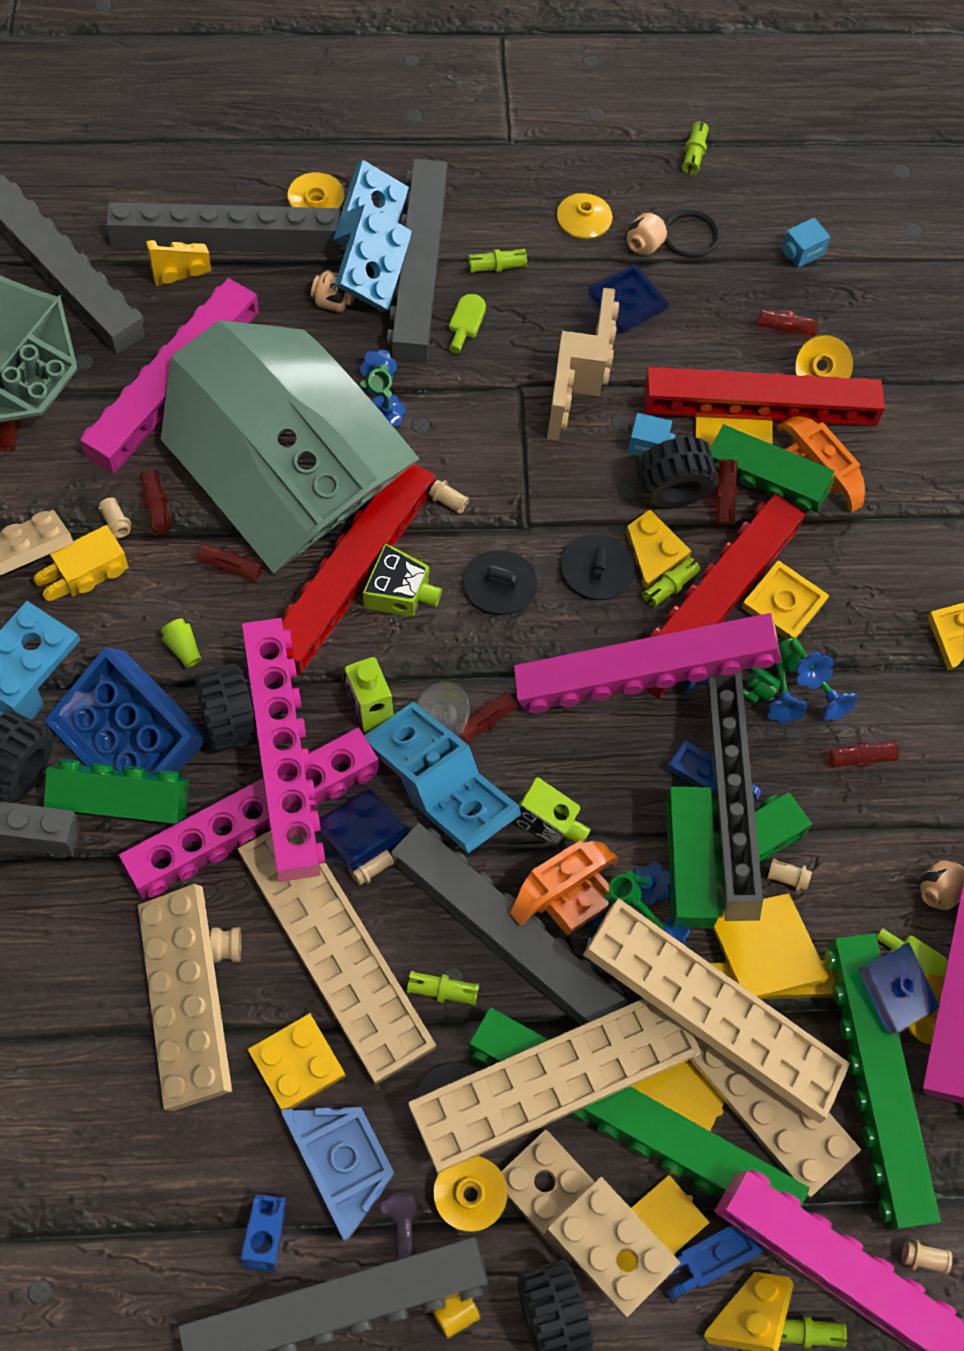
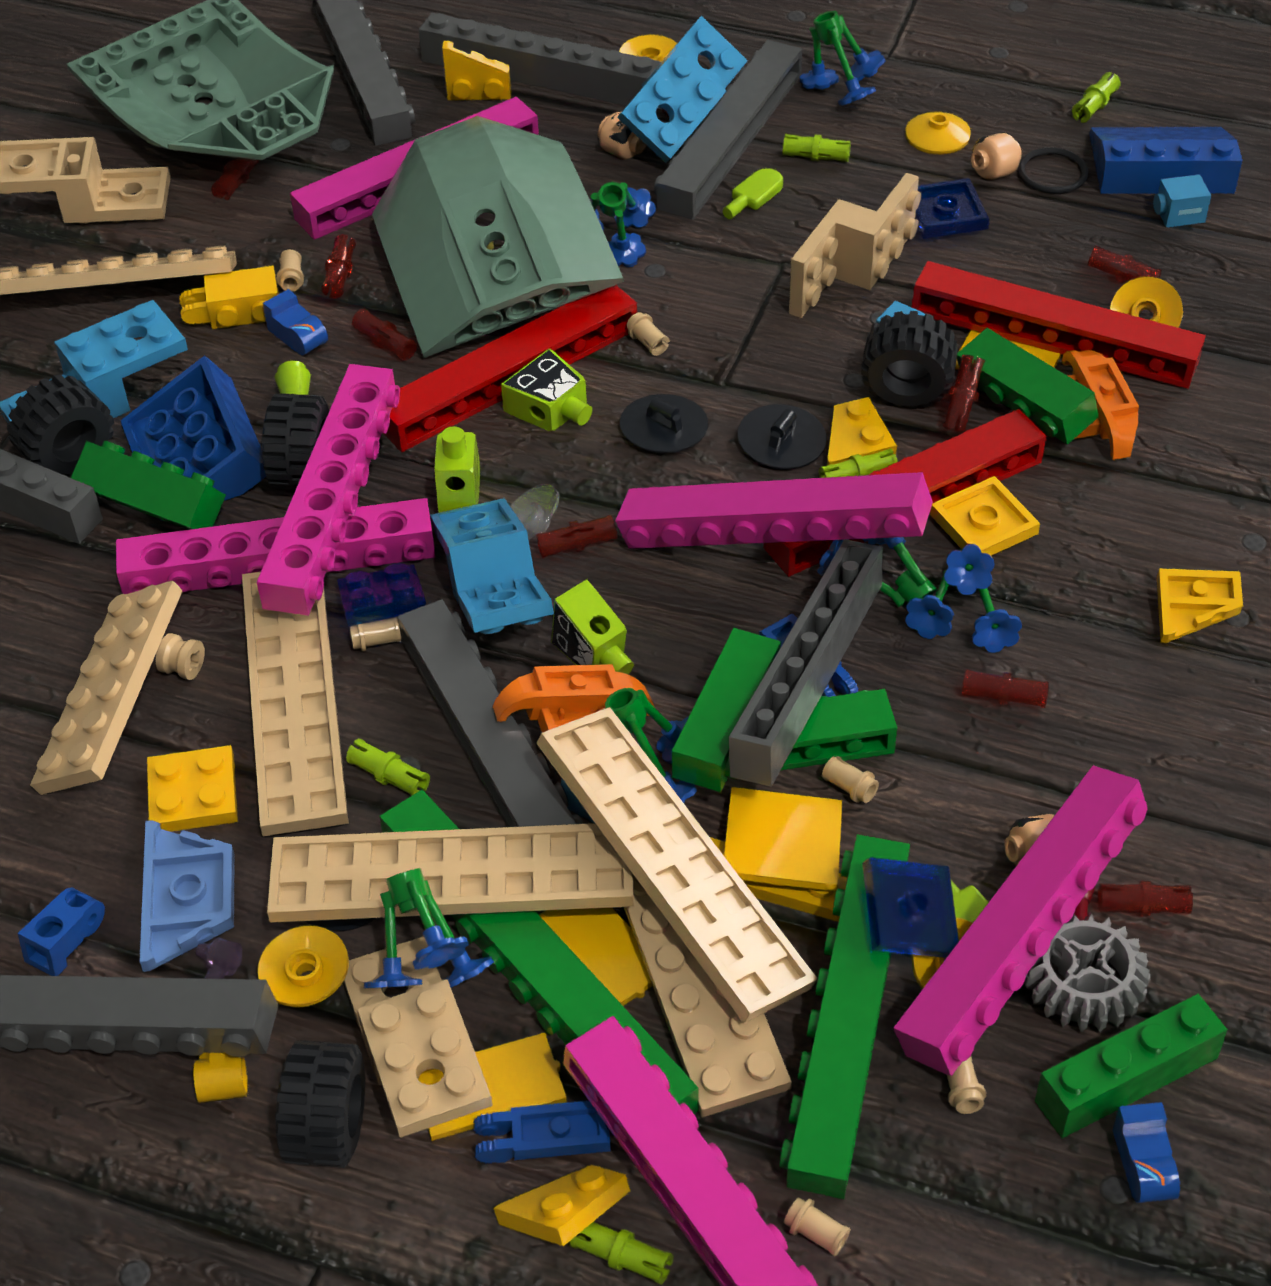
camera: 30 degrees right, 15 degrees down
none -> blue leg [263,289,328,355]
none -> plant [364,868,494,988]
none -> plant [799,11,885,106]
none -> blue slope [1089,127,1242,194]

